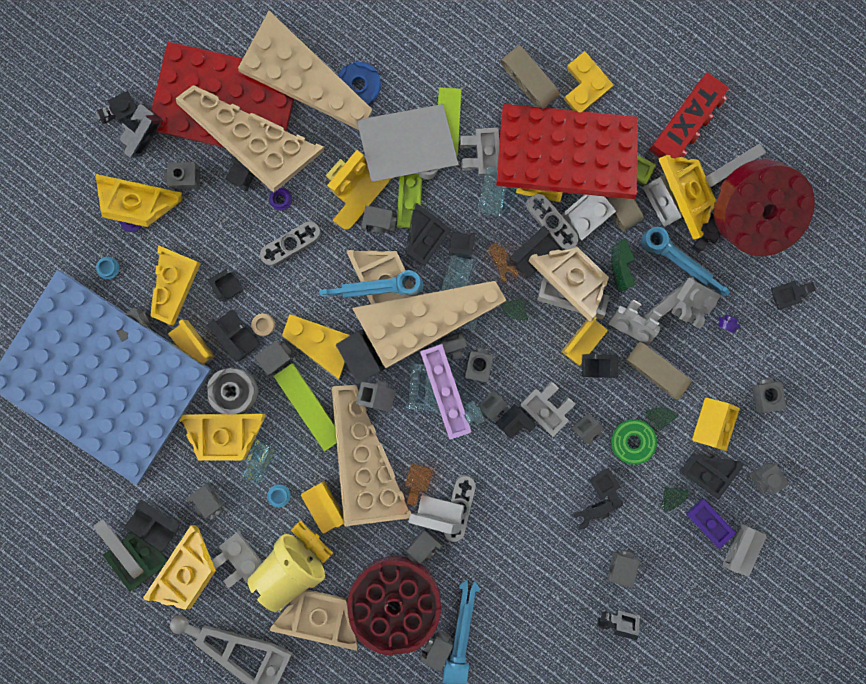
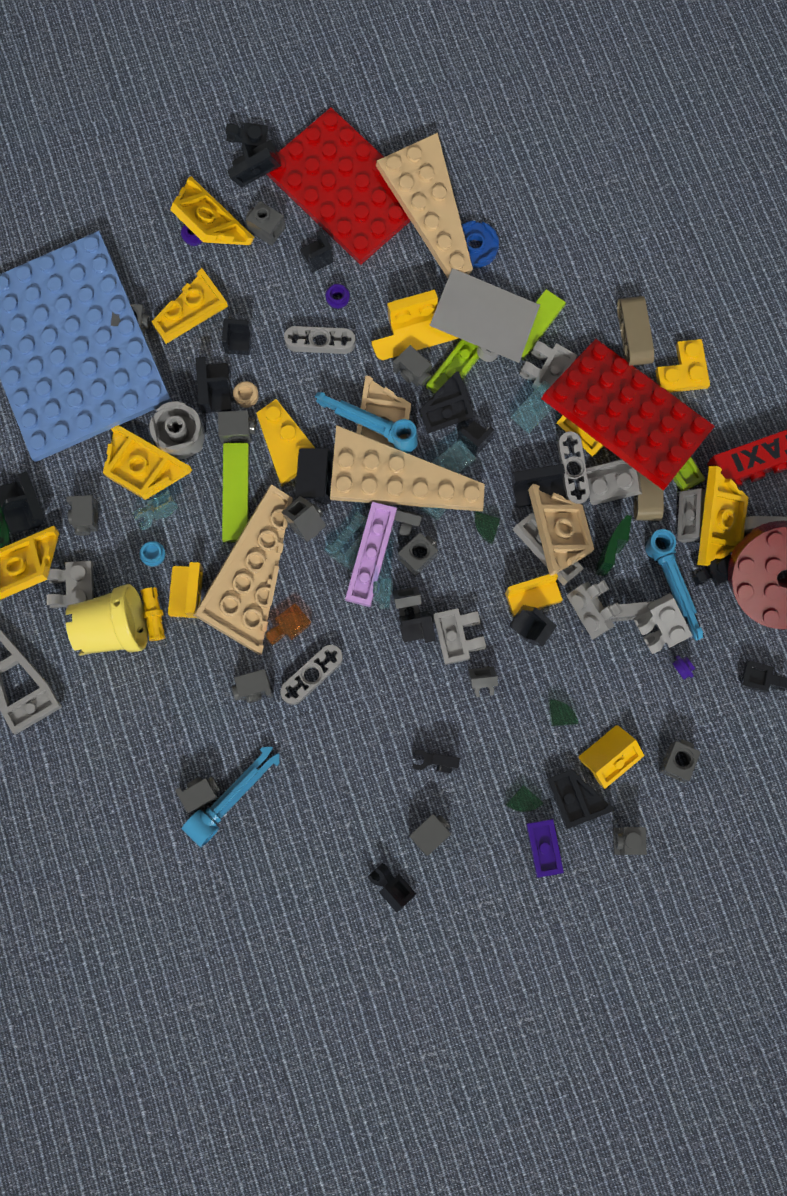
camera: 30 degrees right, 10 degrees down
dark azure plate [96,257,120,279] -> none
yellow panel [168,319,215,365] -> none
tan wing [176,85,324,192] -> none
tan wing [270,589,358,651] -> none
dark red brick [347,556,441,656] -> none
light grey panel [409,495,464,534] -> none
clear orange plate [488,242,518,283] -> none
black plate [588,467,624,510] -> none
green tile [610,419,657,465] -> none
dark tan beam [626,342,692,400] -> none
light grey panel [723,524,766,577] -> none

